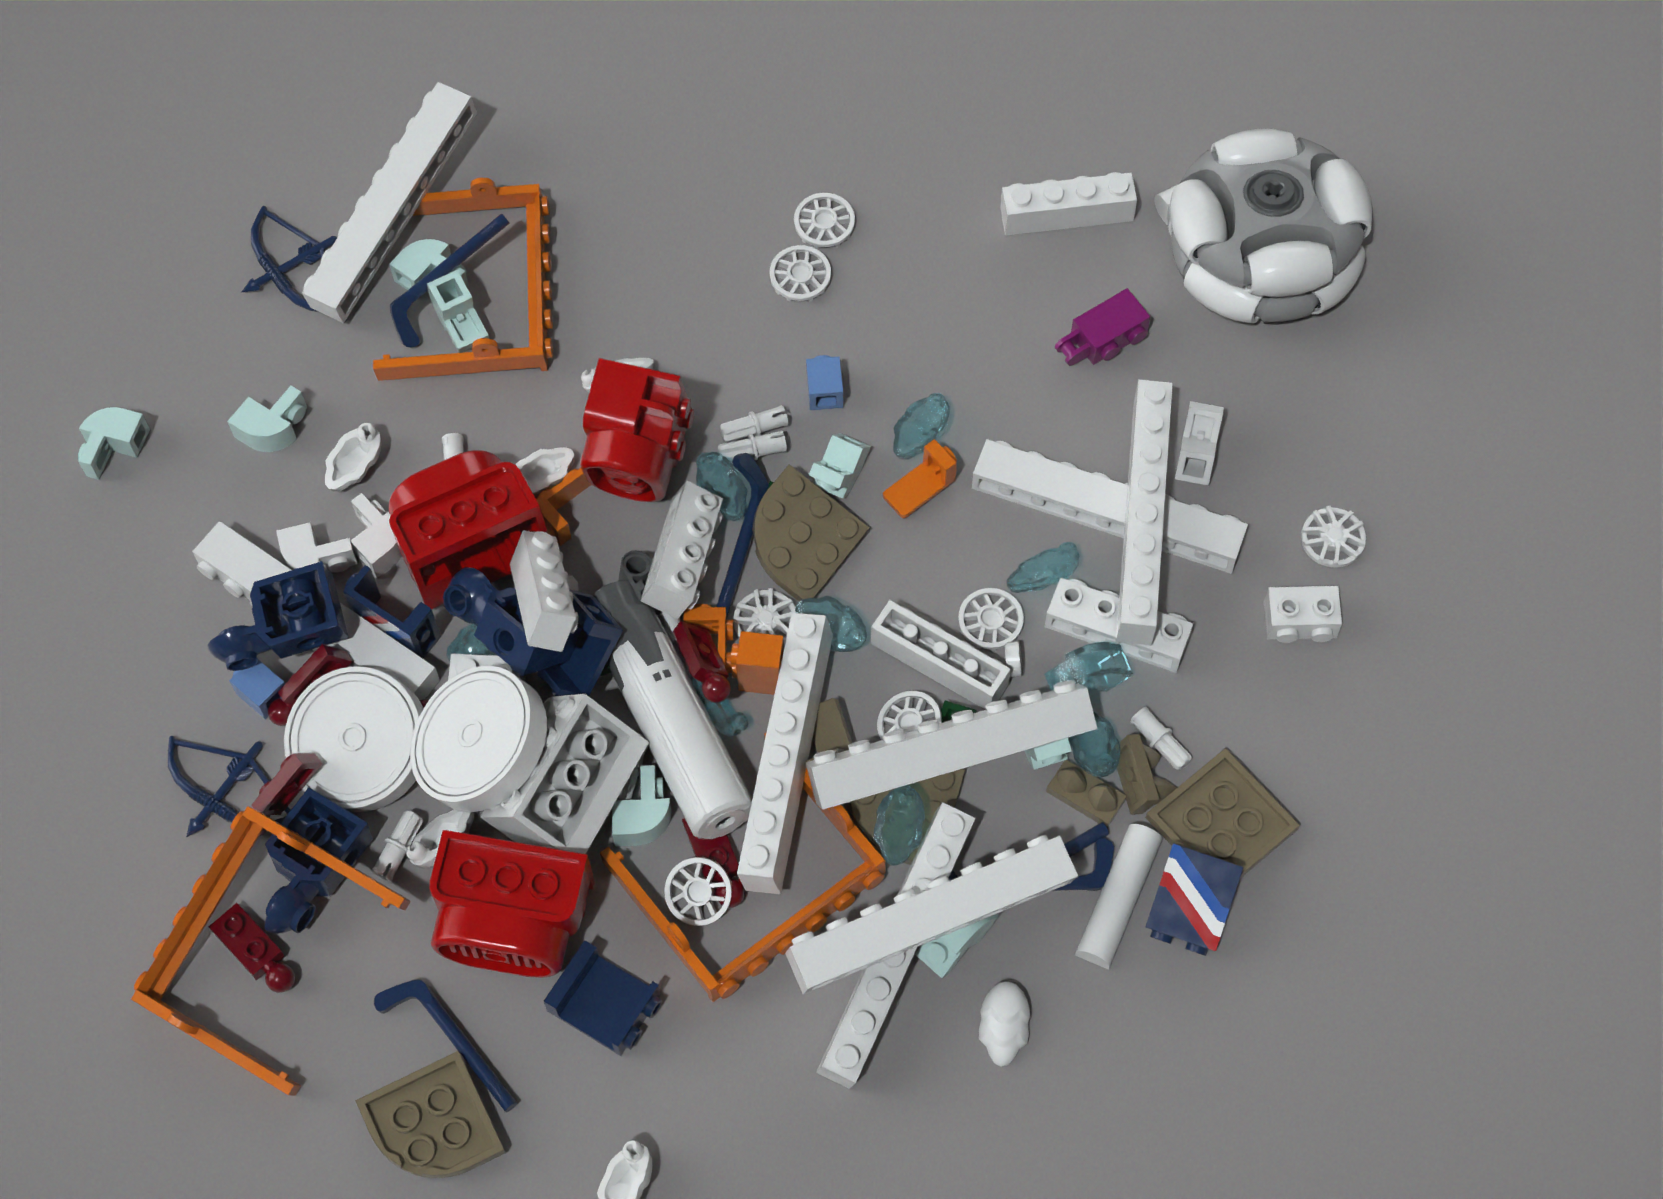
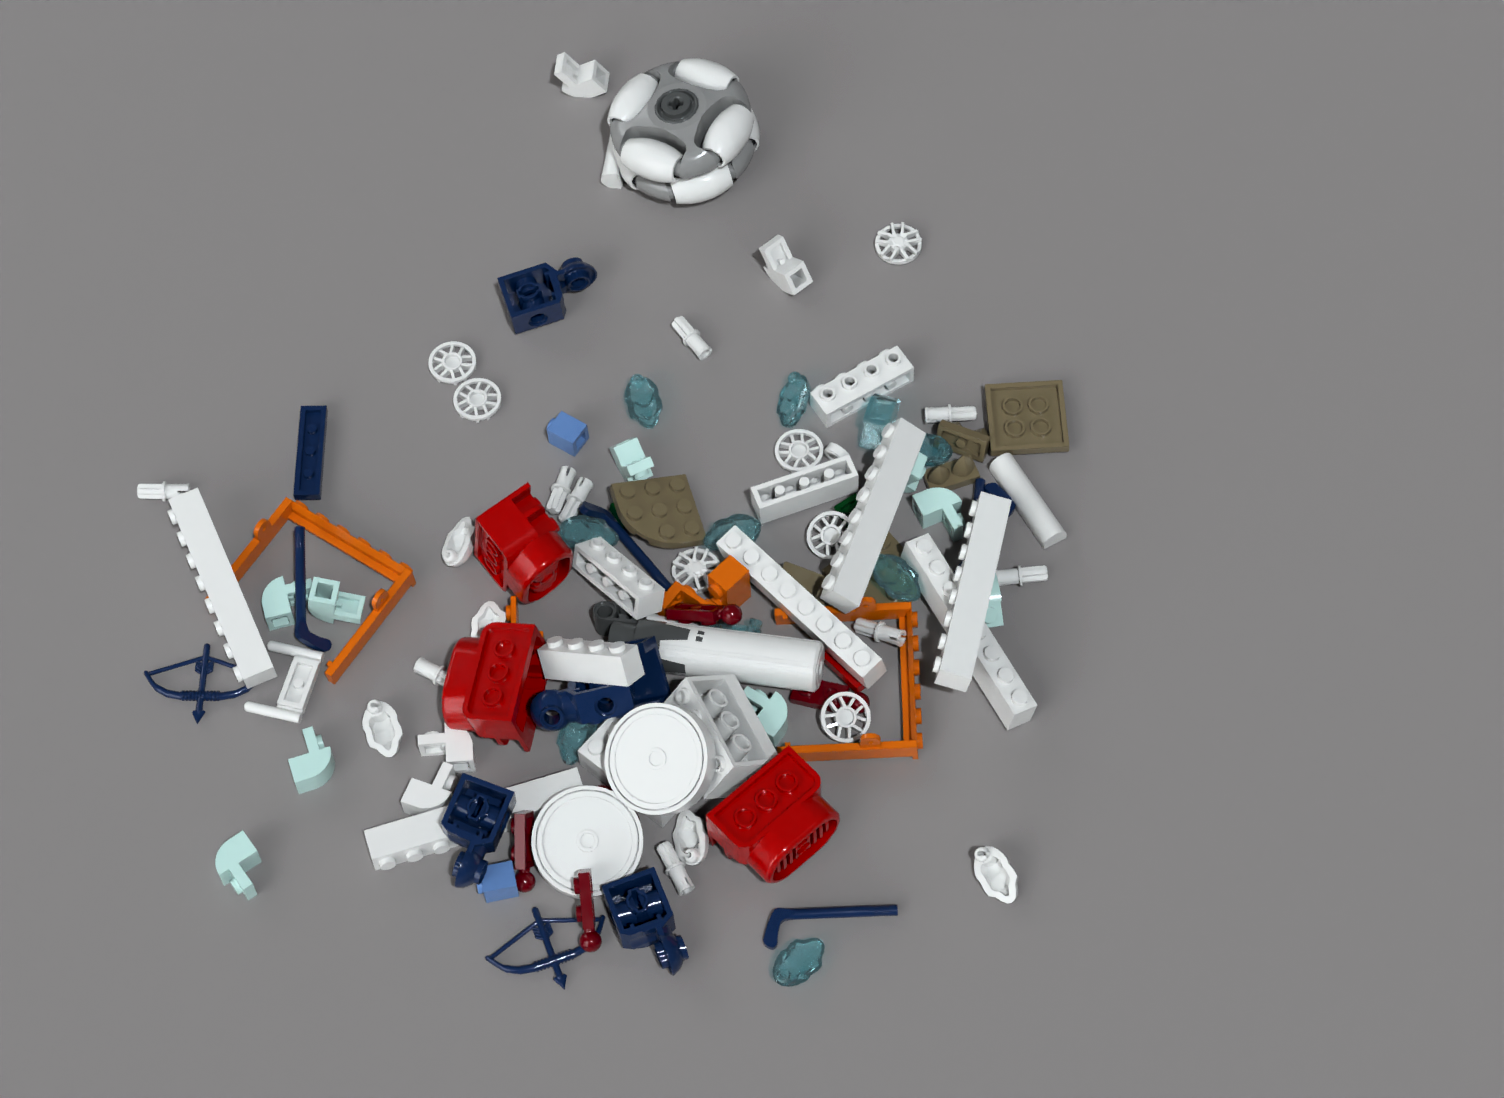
camera: 50 degrees left, 5 degrees down
orange piece [131,806,411,1096] -> none
dark red plate [208,902,295,993] -> none
dark blue panel [343,565,441,659] -> none
dark tan plate [355,1051,505,1178] -> none
dark blue panel [544,940,662,1056] -> none
orange bracket [883,439,957,519] -> none
white brick [972,439,1248,574] -> none
white arm [979,981,1031,1067] -> none
white brick [1000,172,1137,236] -> none
magenta brick [1055,288,1151,366] -> none
white brick [1116,379,1173,646] -> none
panel [1145,843,1244,956] -> none
white brick [1264,586,1342,643] -> none
none -> white axle [137,481,190,502]
none -> white plate [244,641,325,724]
none -> dark blue plate [293,406,328,500]
none -> dark blue brick [497,257,597,334]
none -> white brick [554,52,610,98]
none -> white axle [671,316,712,360]
none -> clear light blue arm [773,938,825,987]
none -> white axle [853,617,907,647]
none -> light aqua brick [912,487,966,542]
none -> white axle [996,565,1048,586]

